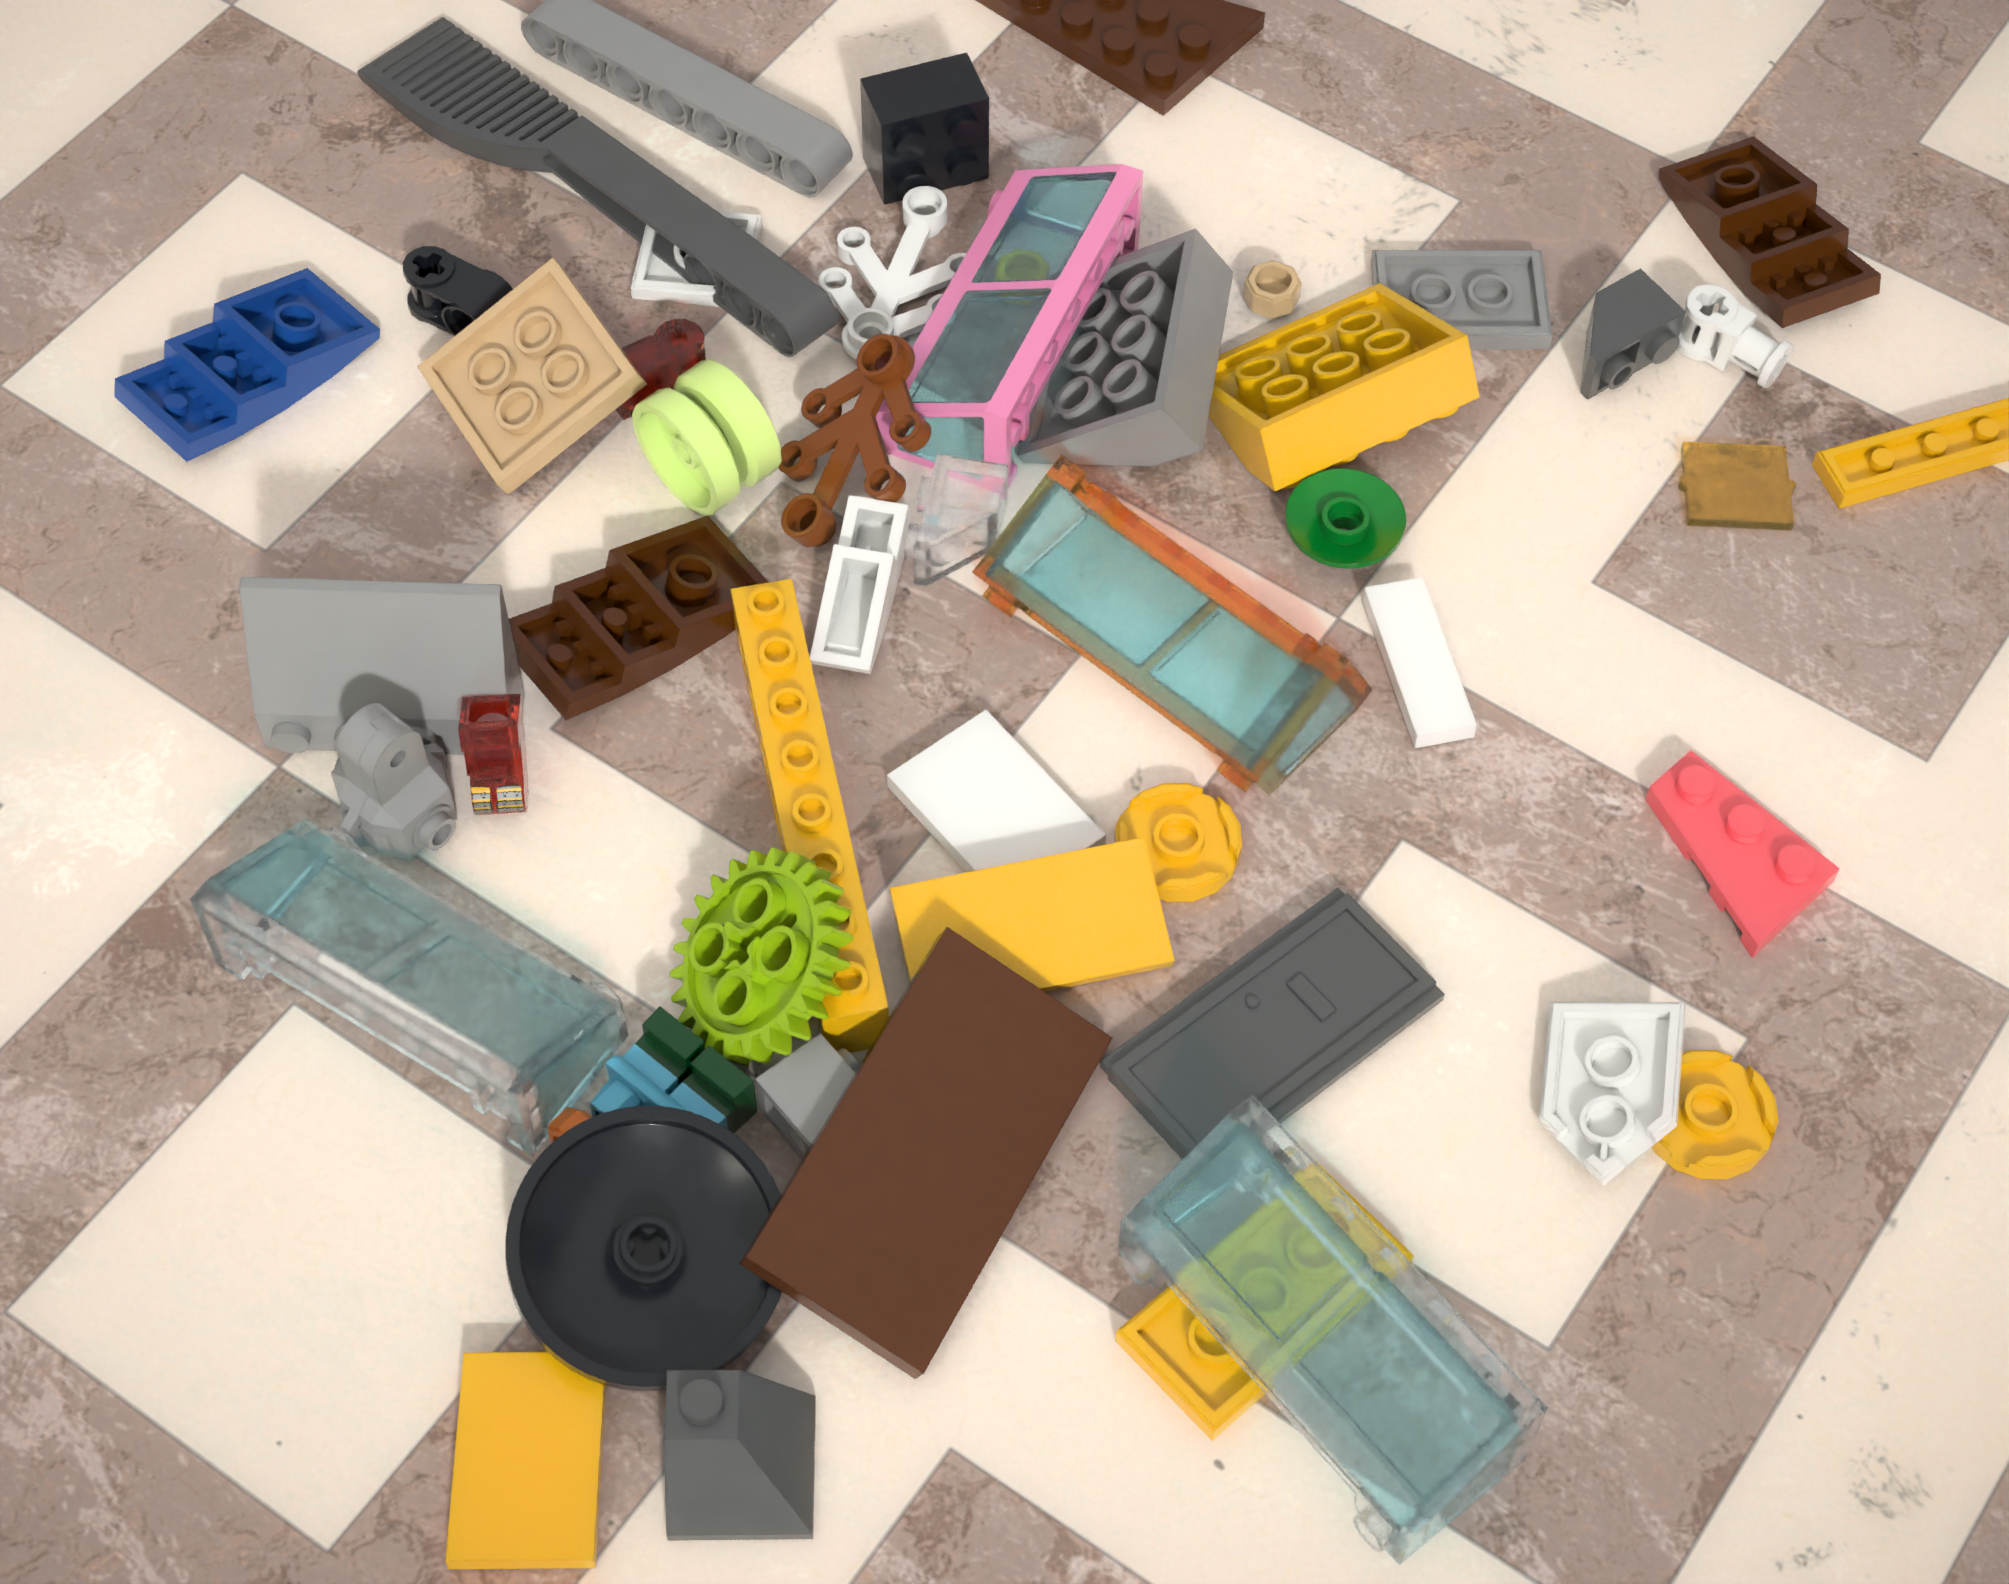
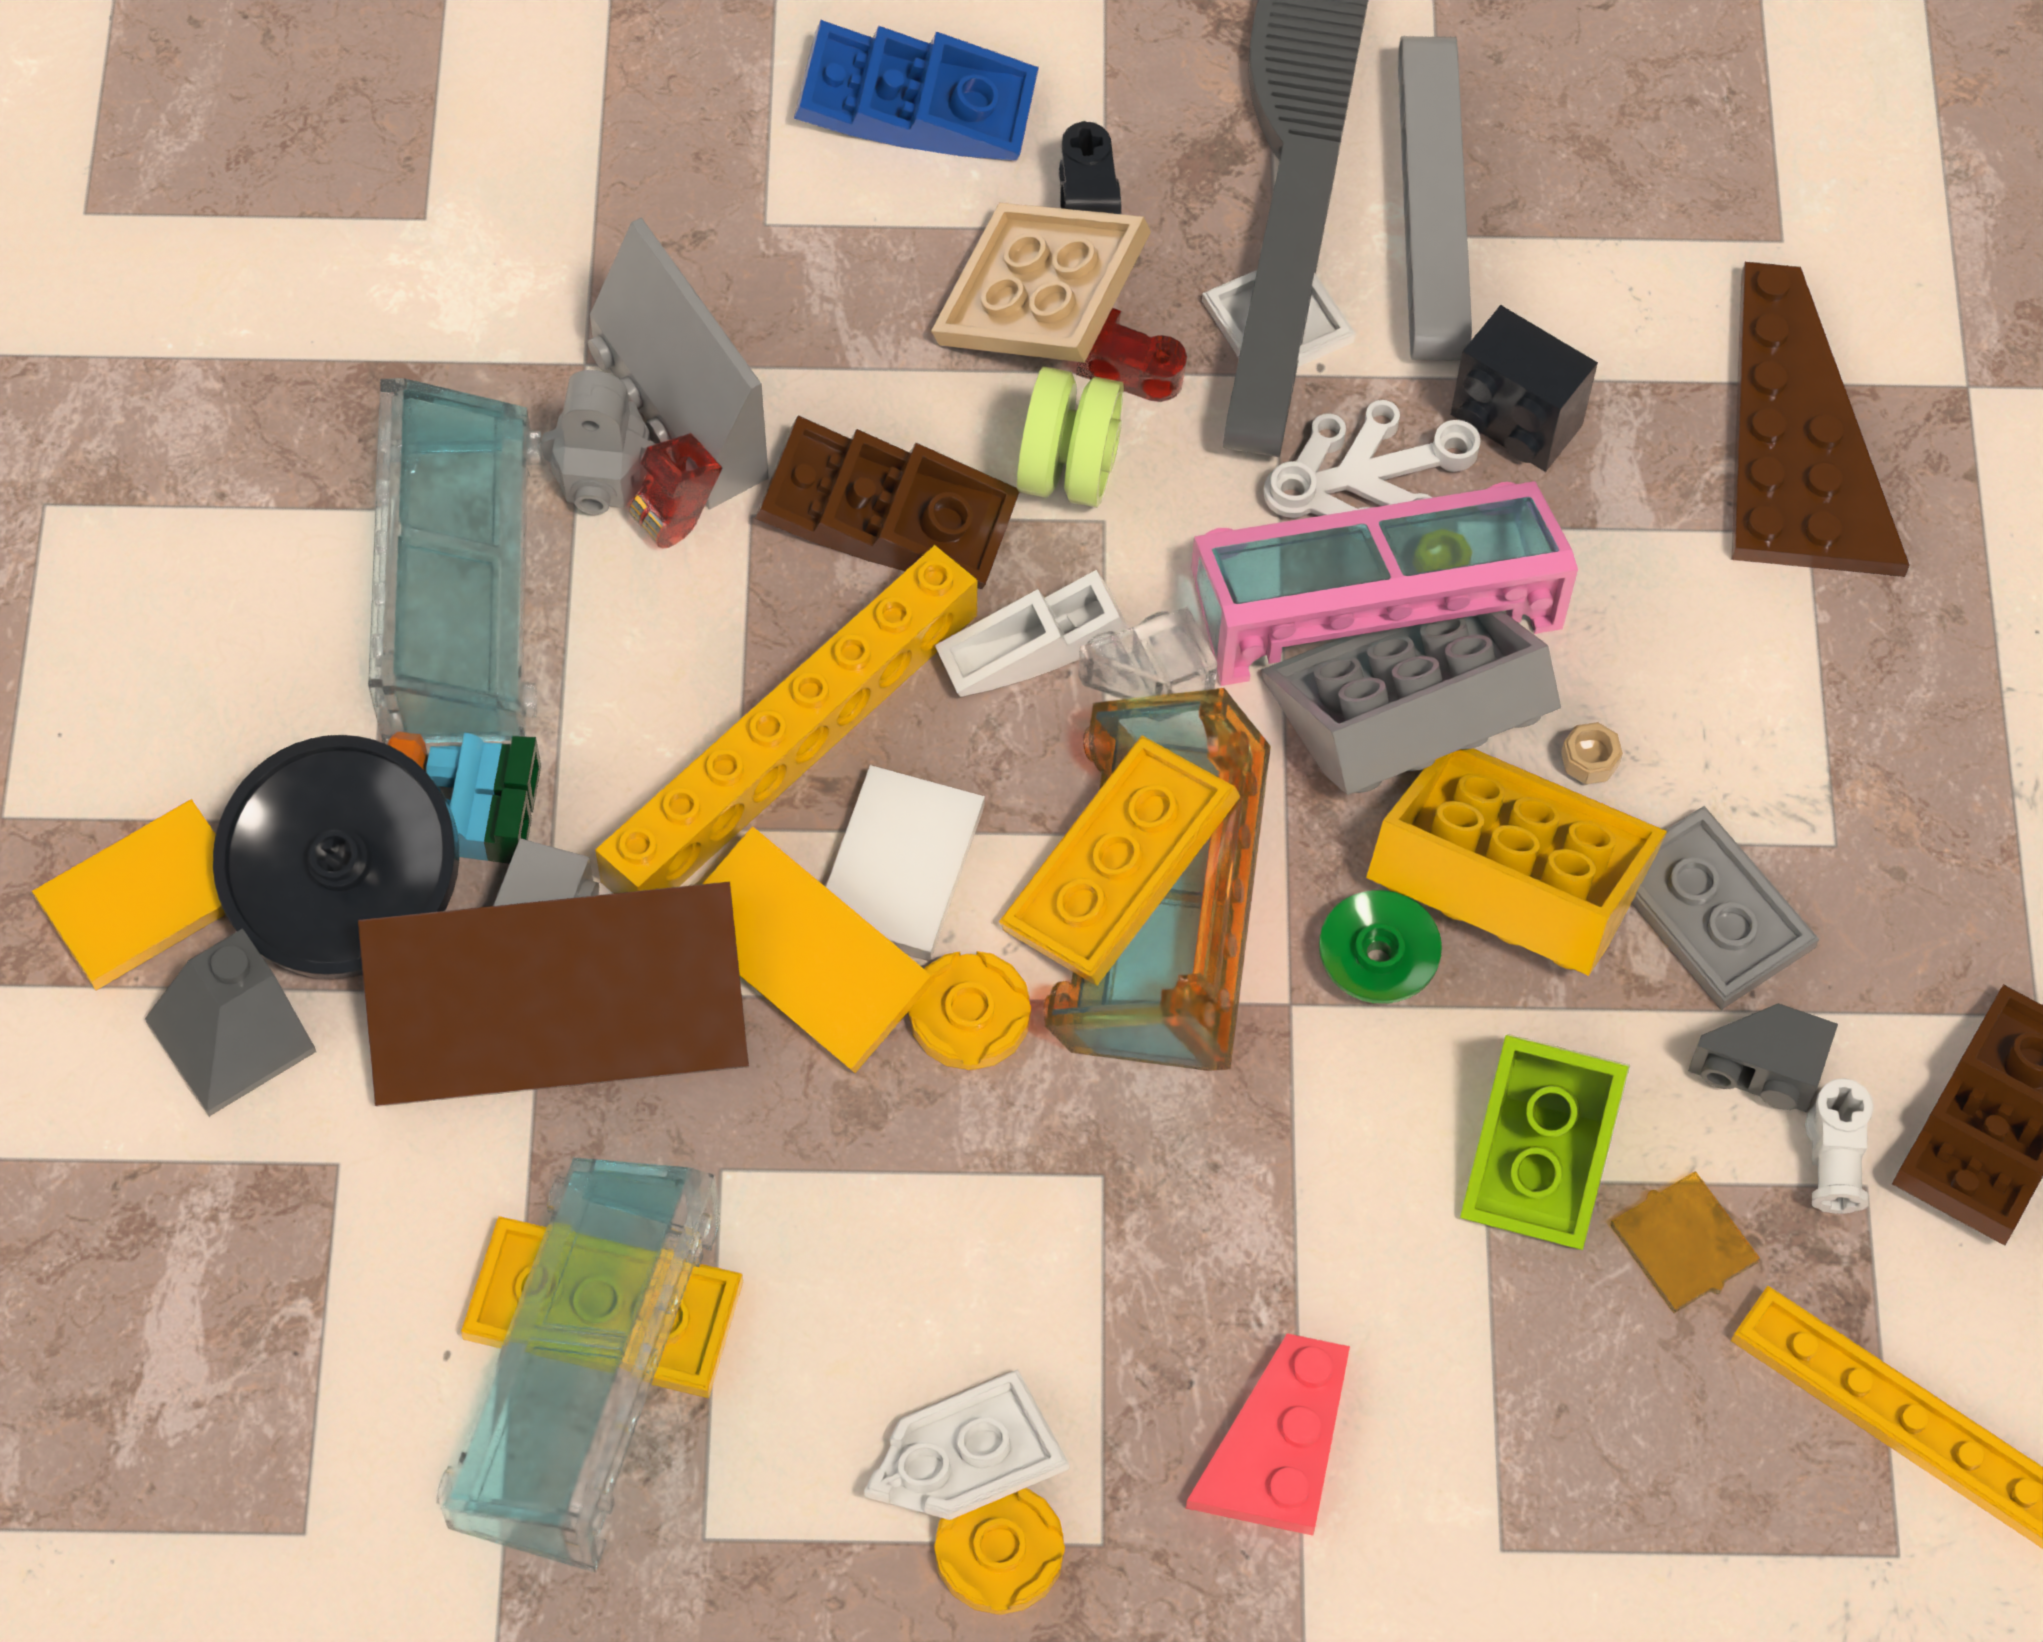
camera: 55 degrees right, 5 degrees up
lime gear [670,847,853,1066] -> none
dark orange plant [778,334,931,547] -> none
dark grey piece [1100,888,1445,1180] -> none
white tile [1362,577,1477,749] -> none
none -> yellow tile [999,735,1240,986]
none -> lime slope [1460,1034,1630,1250]

